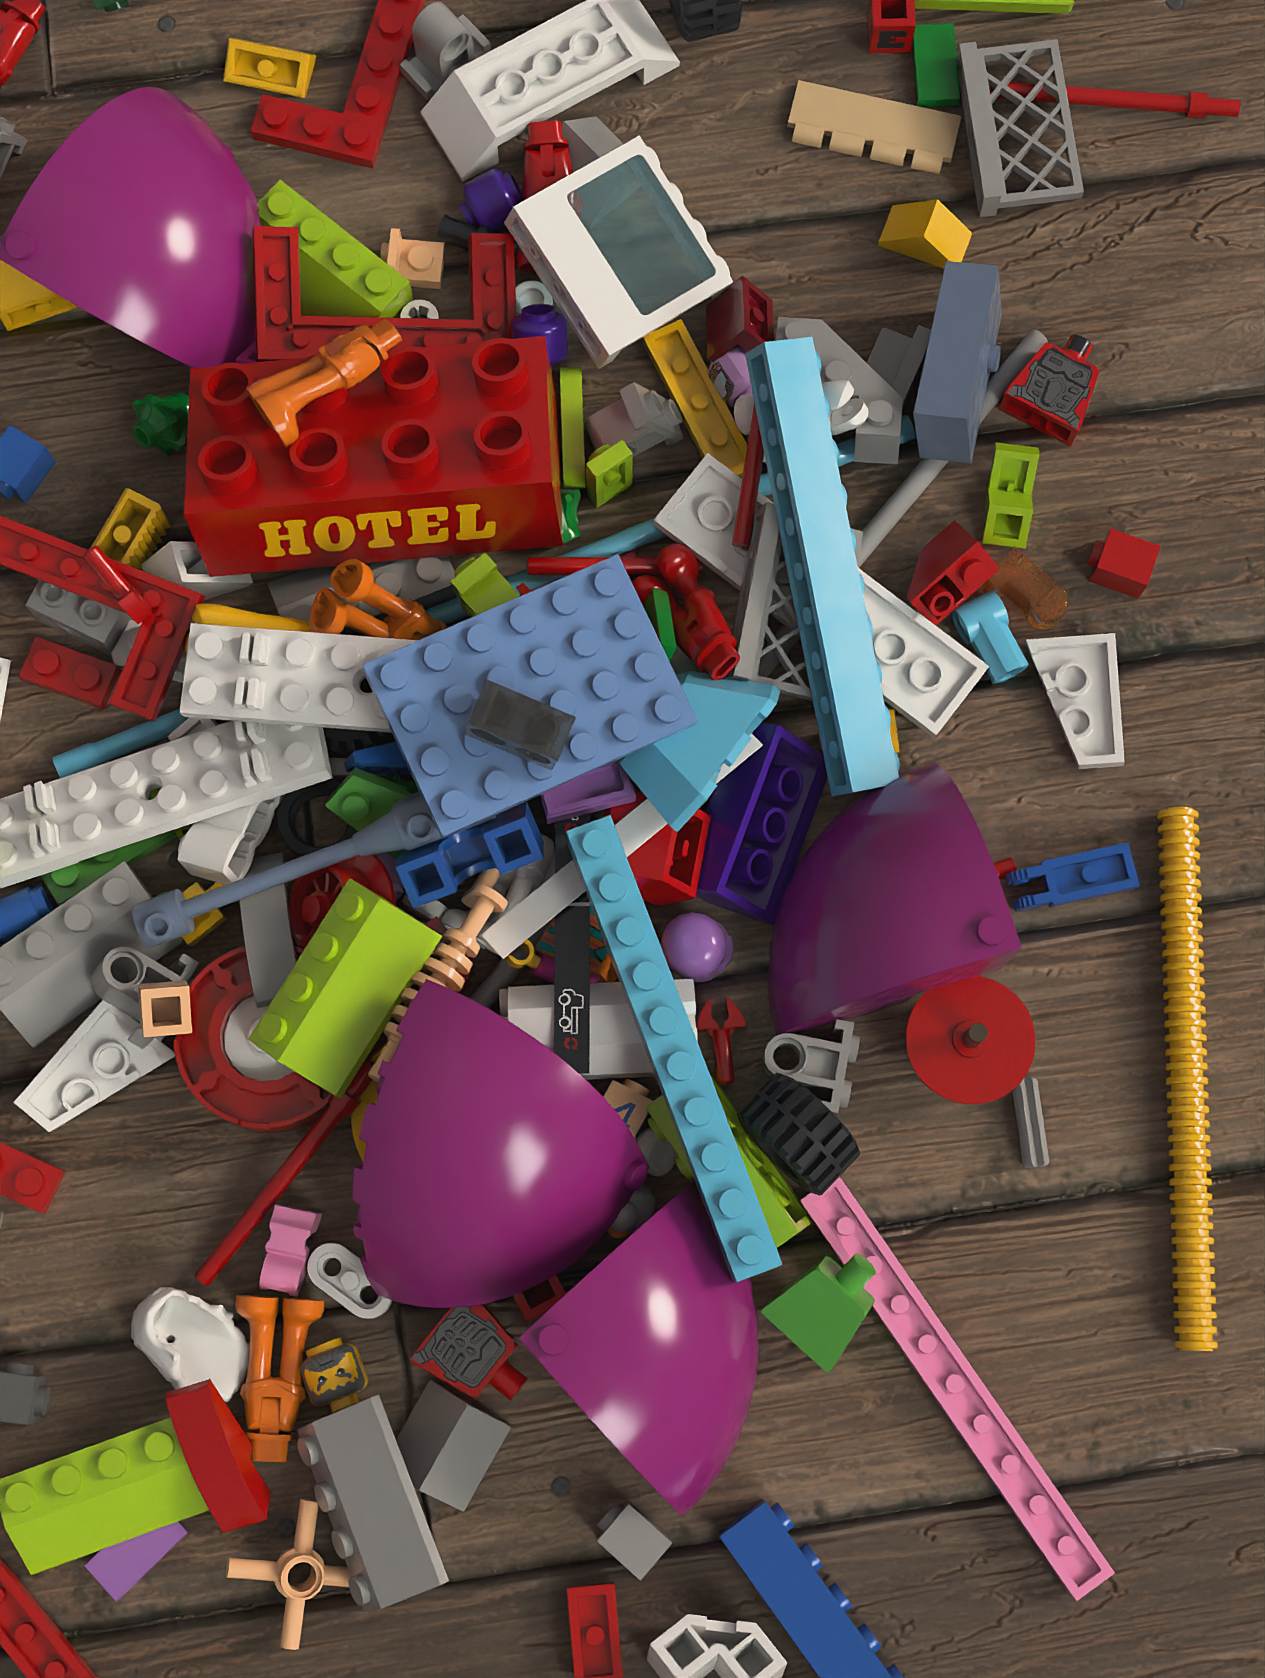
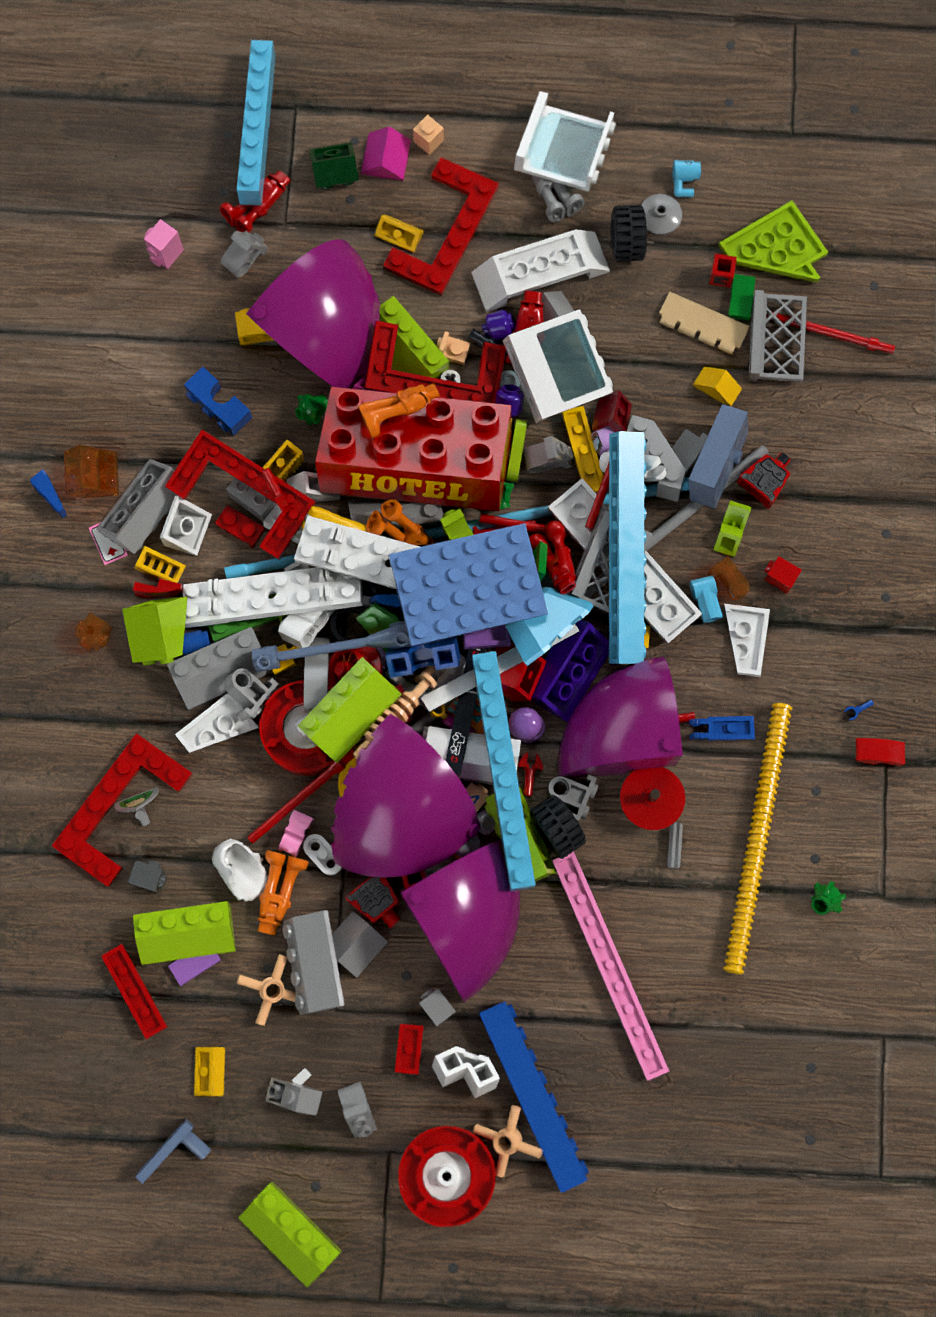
camera: 10 degrees right, 0 degrees up
light nougat brick [138,980,192,1037] -> none
red slope [165,1379,271,1533] -> none
head [300,1337,368,1413] -> none
light grey pin [399,1,491,101] -> none
clear smoke brick [464,679,576,771] -> none
lime plate [586,439,633,508] -> none
bright green torso [761,1254,876,1374] -> none
red slope [907,520,1000,626] -> none

